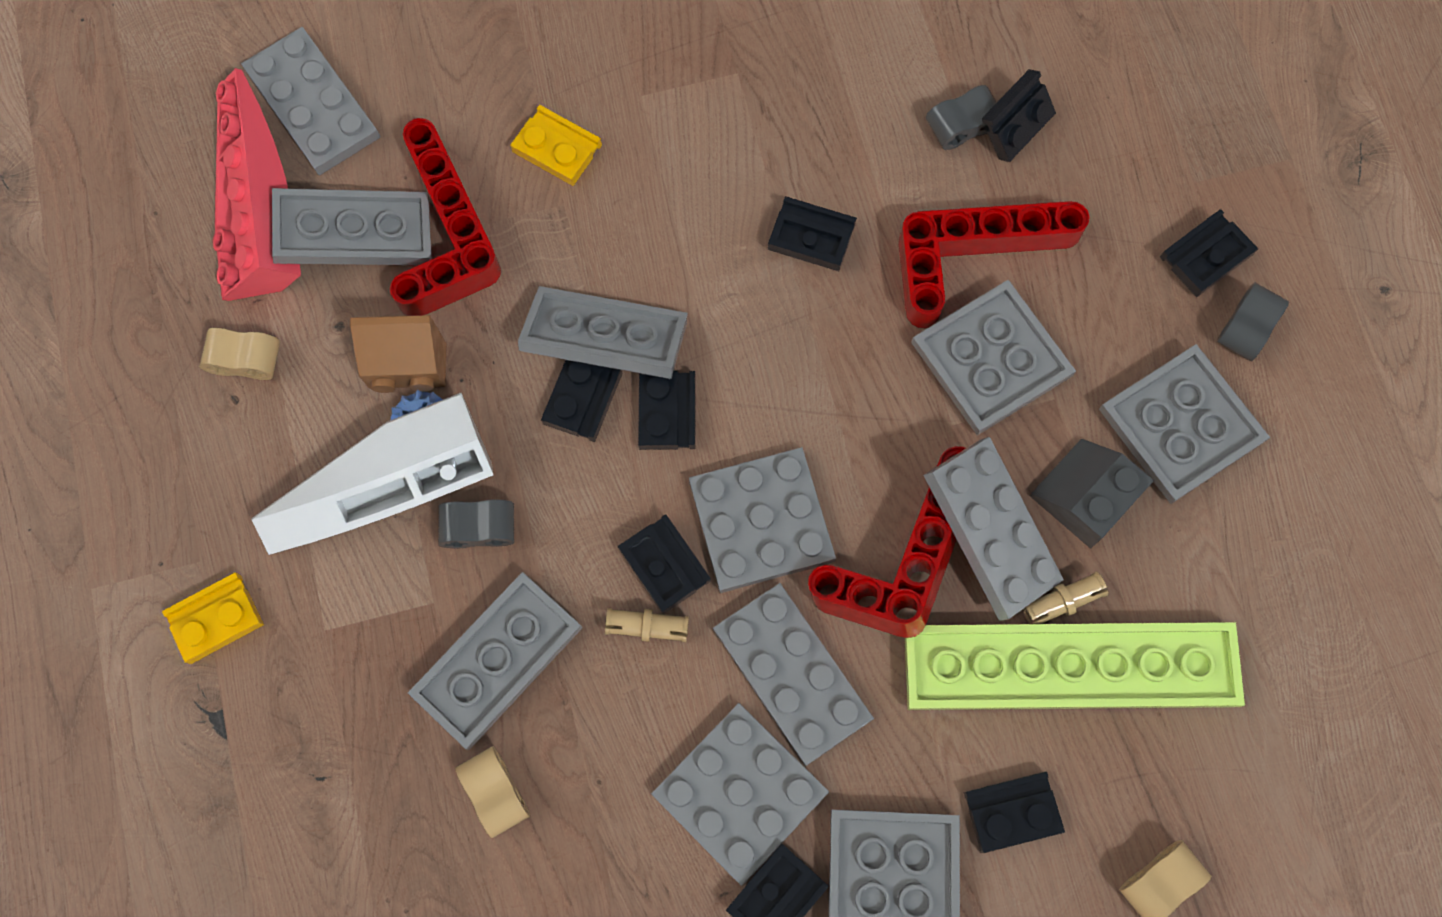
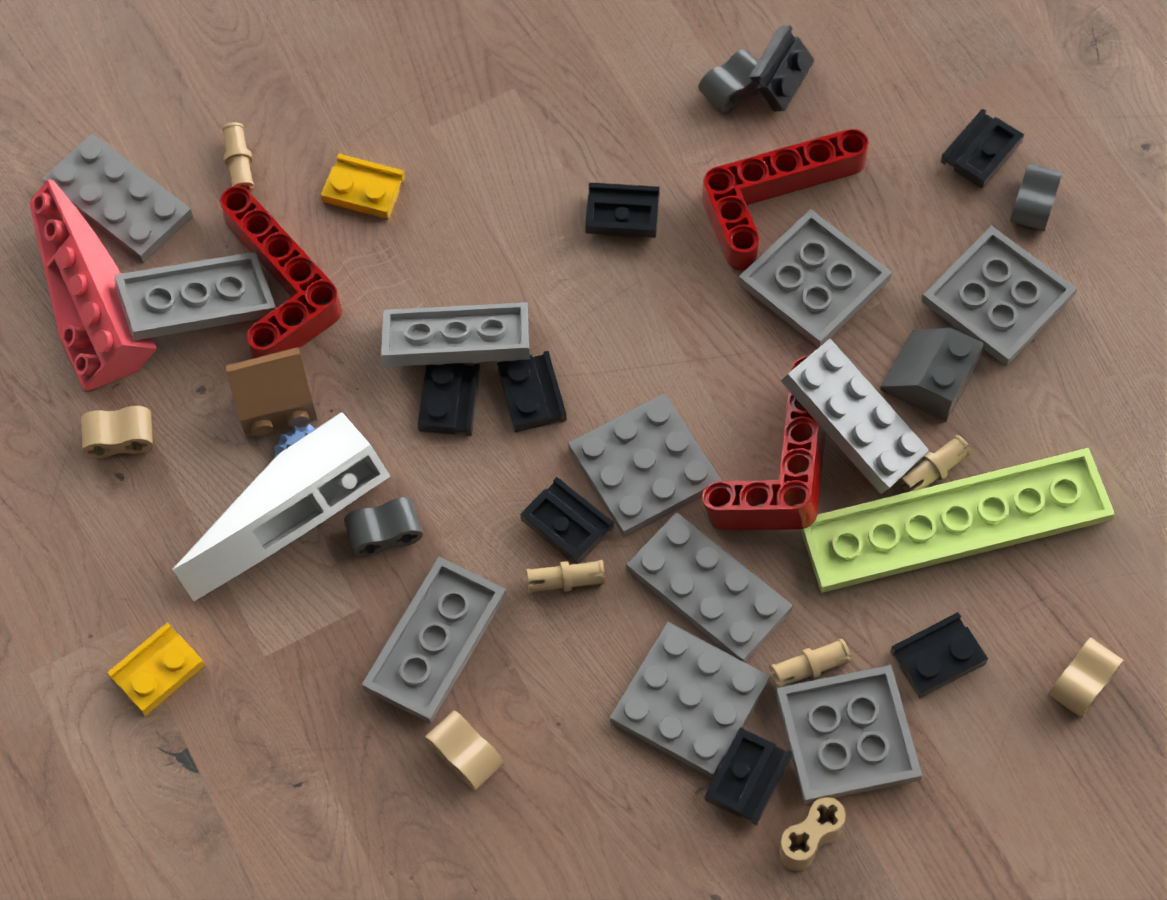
camera: 15 degrees left, 10 degrees down
none -> tan pin [222,122,254,192]
none -> tan pin [769,639,851,688]

